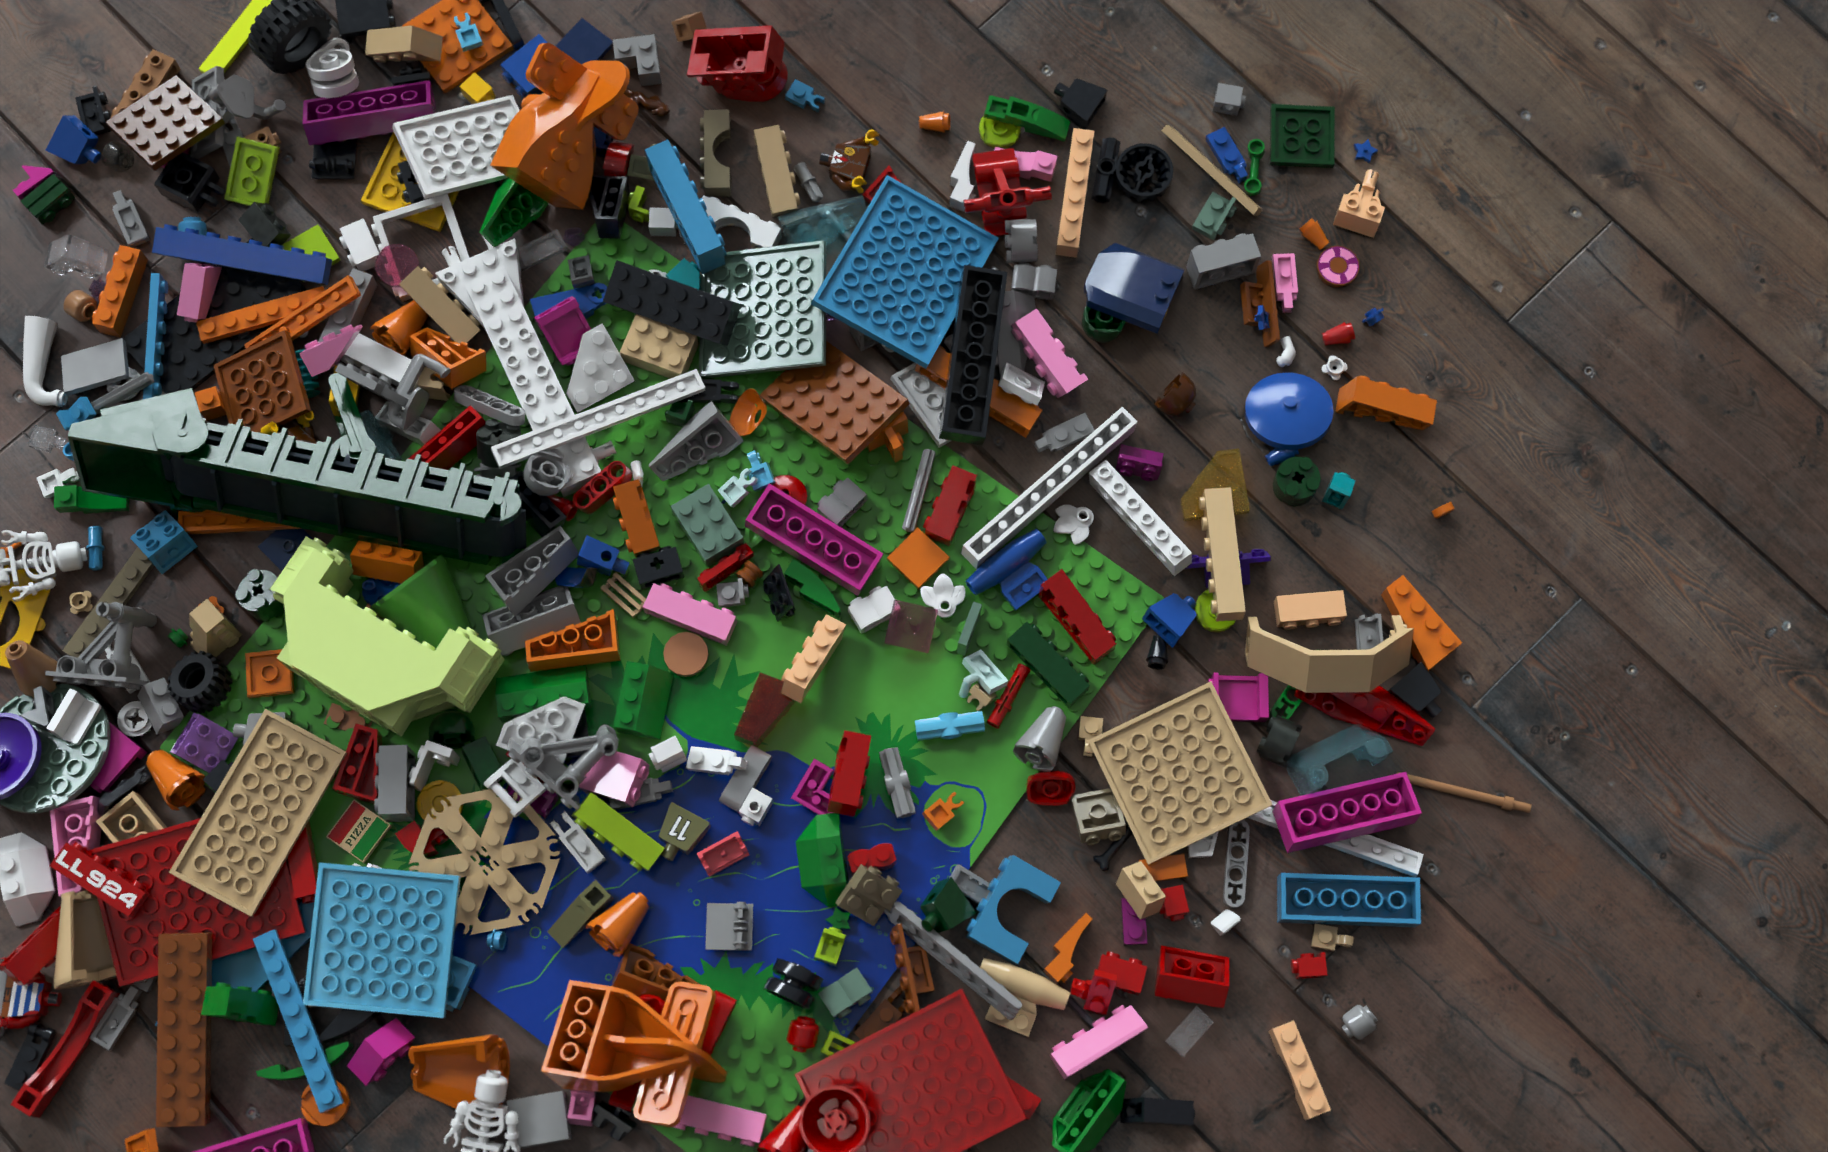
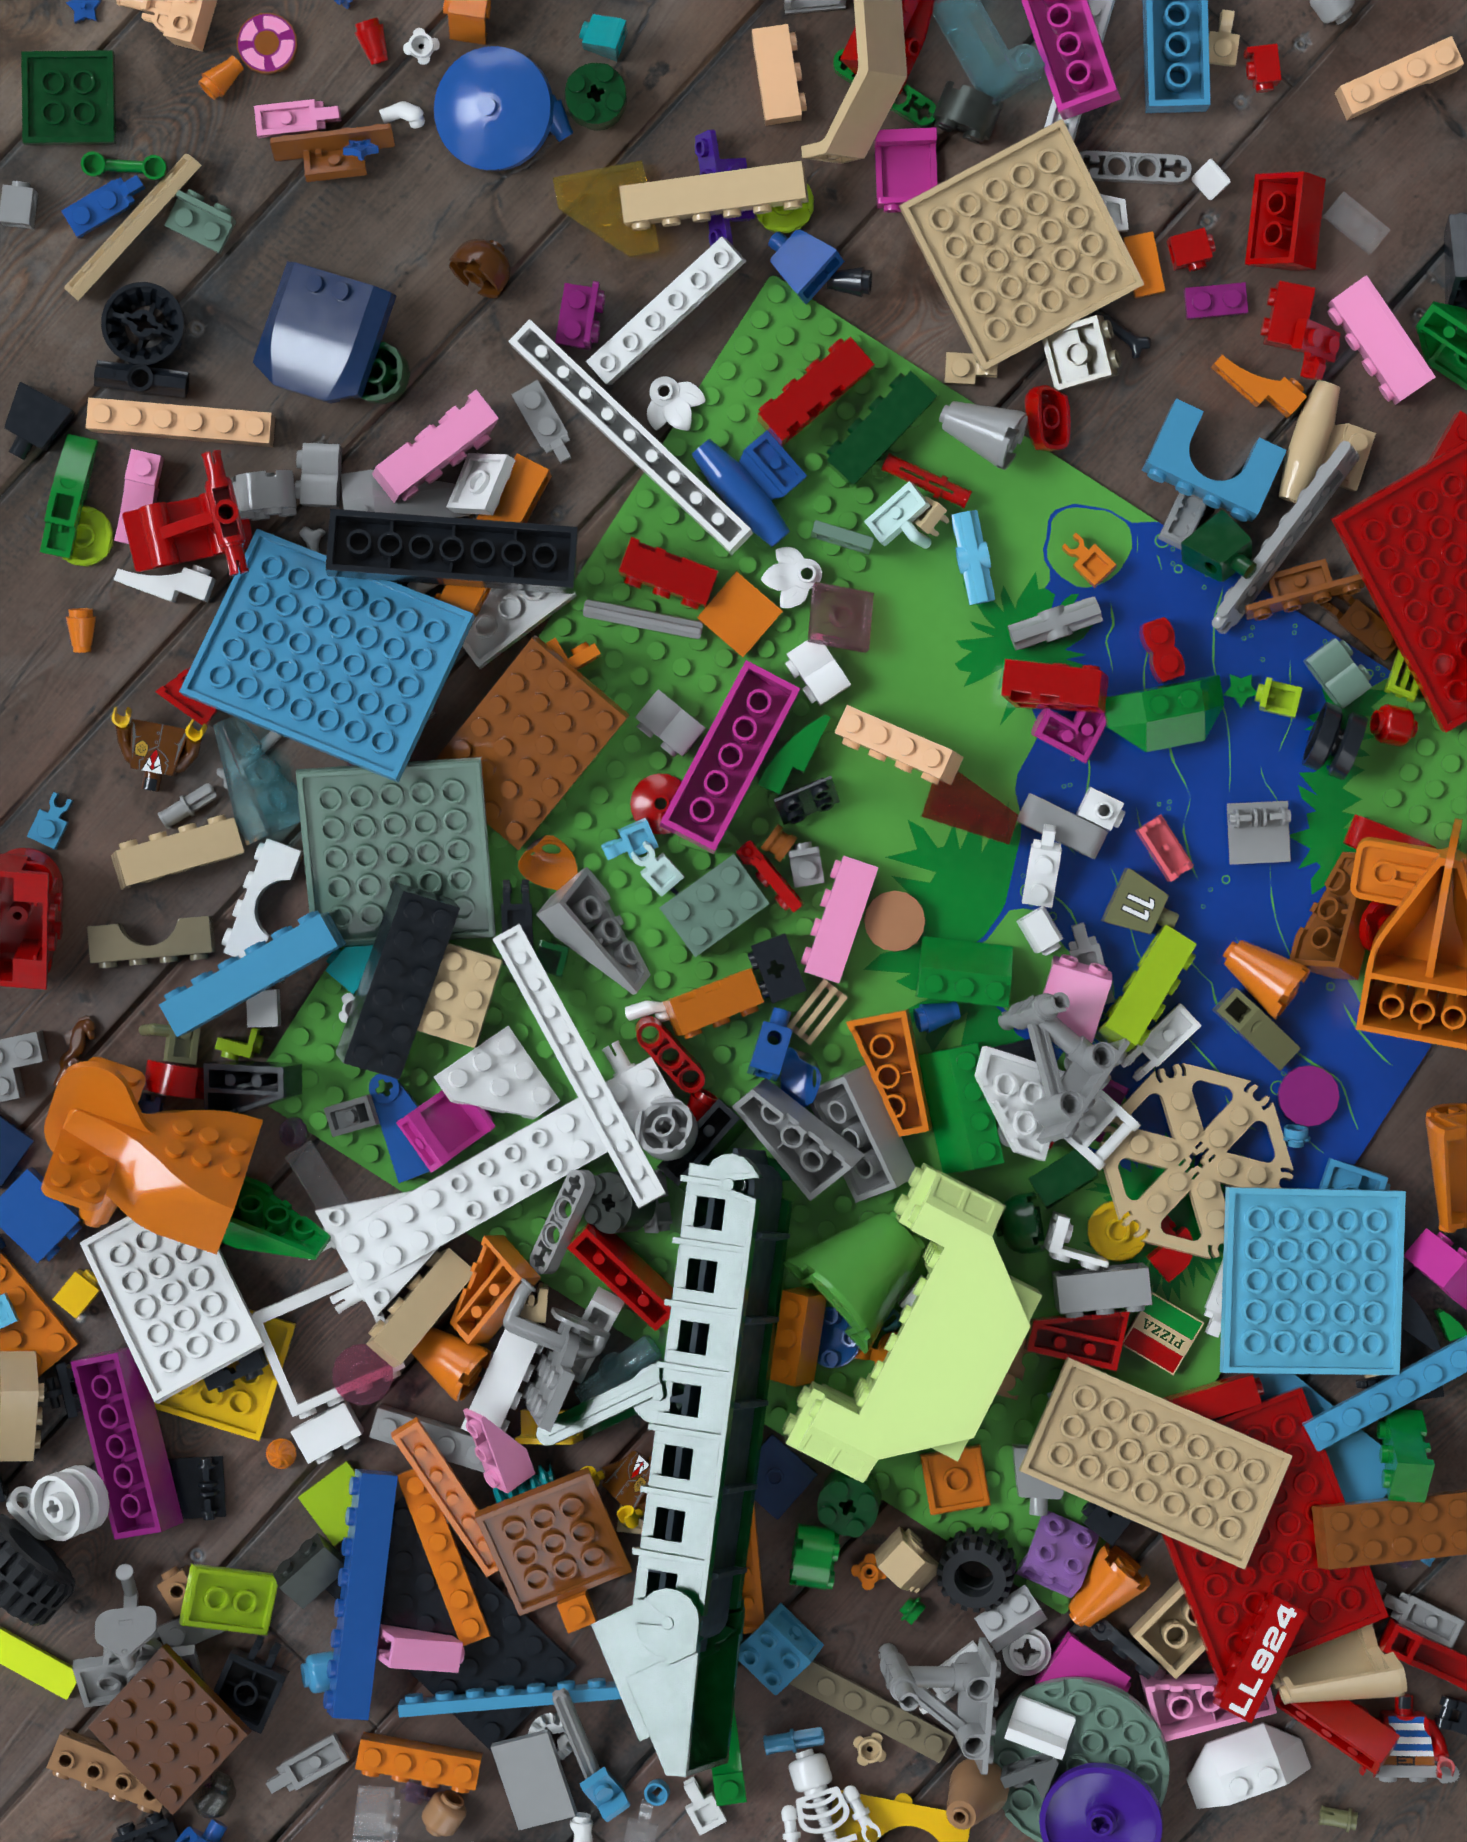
camera: 90 degrees left, 15 degrees up
dark tan plate [835,864,902,926] -> none
tan brick [1116,861,1166,920] -> none
light grey brick [1186,233,1261,290] -> none
none -> orange plate [266,1438,297,1469]
none -> green brick [789,1523,840,1590]
none -> blue cone [913,1002,961,1033]
none -> magenta tile [1277,1065,1340,1126]

